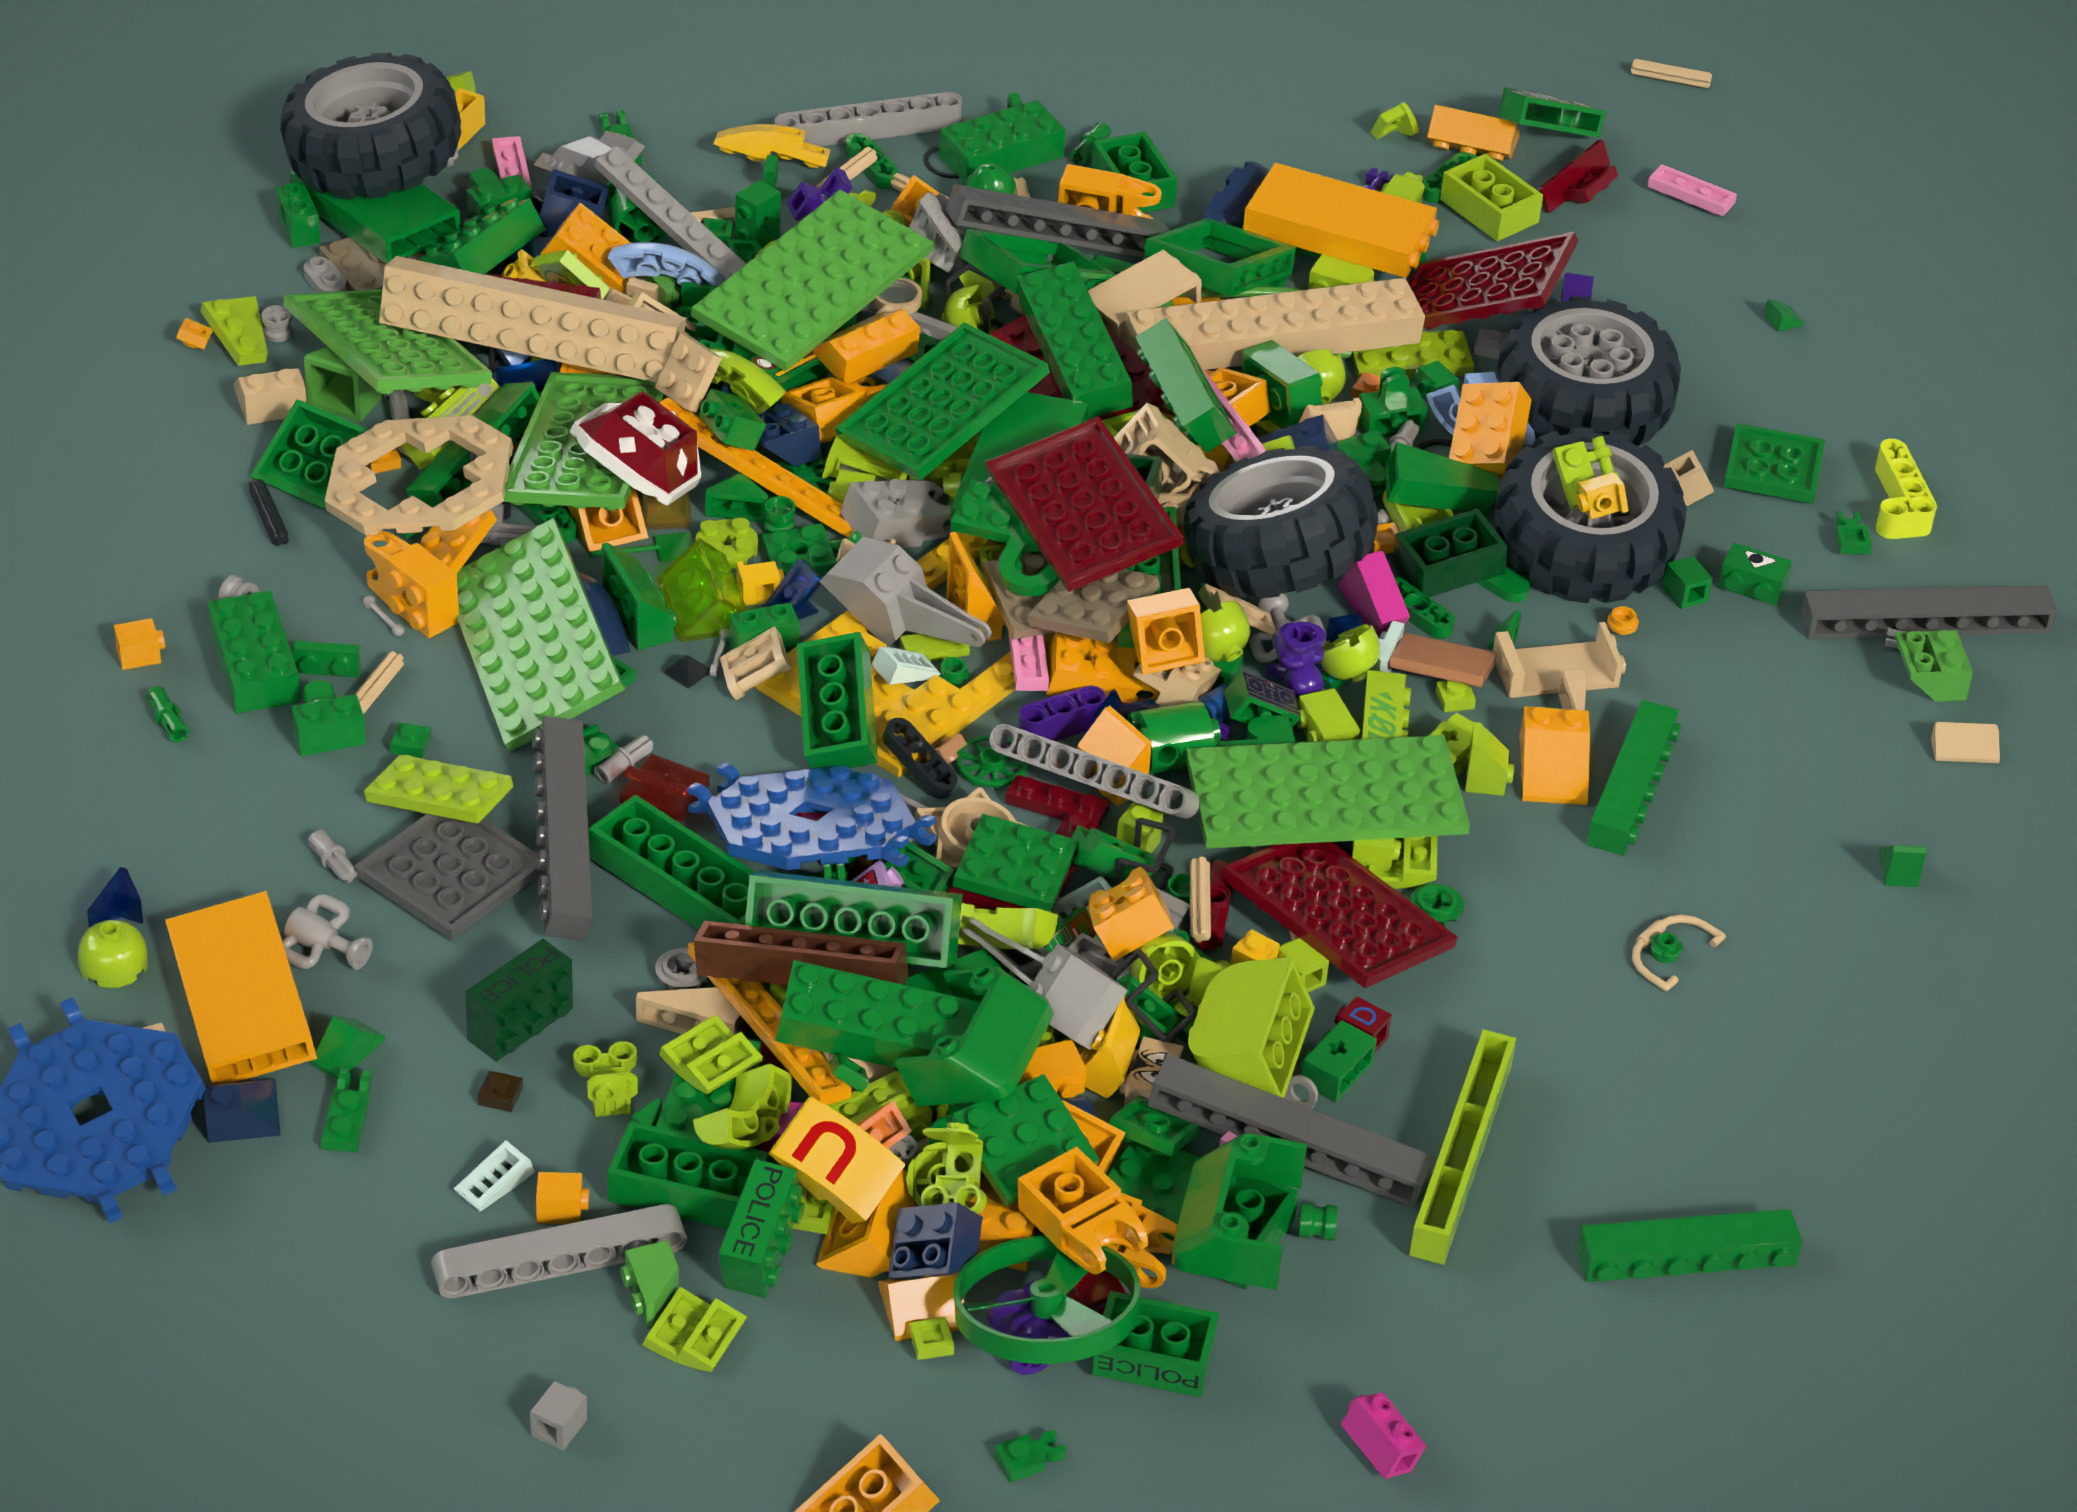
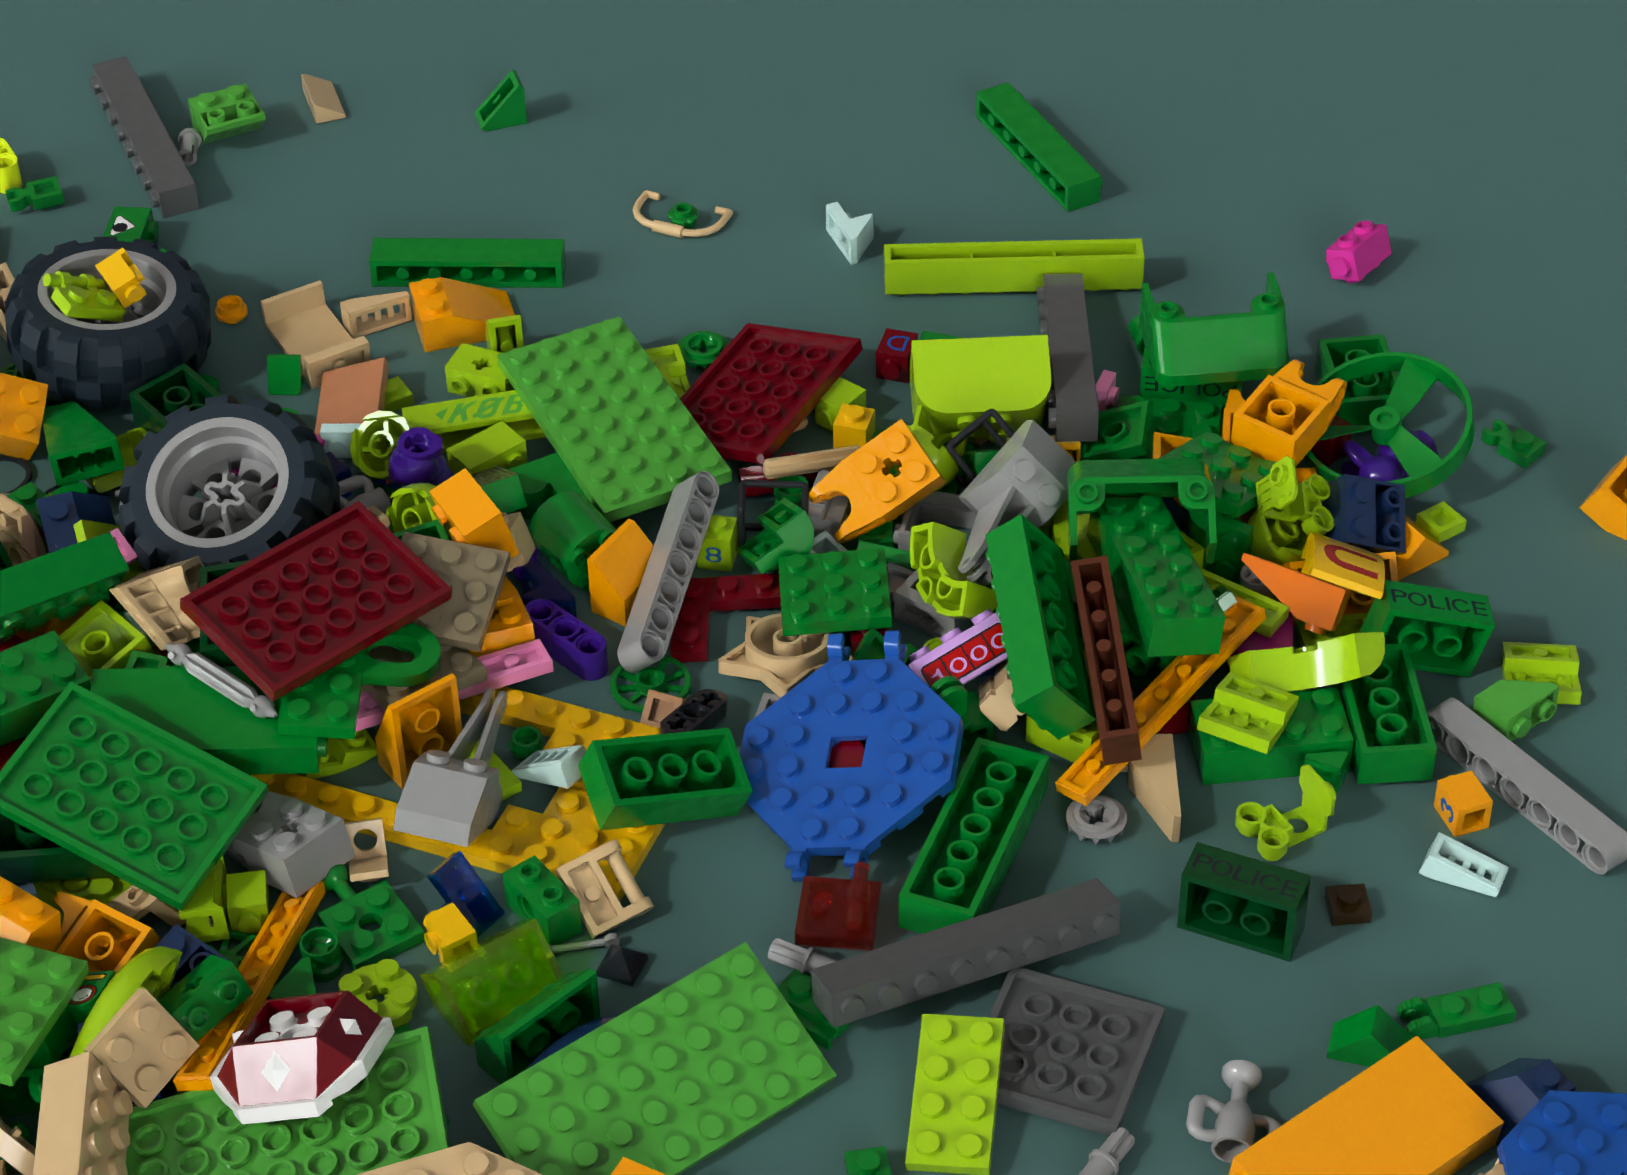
camera: 105 degrees left, 0 degrees up
none -> light aqua slope [826,202,874,265]

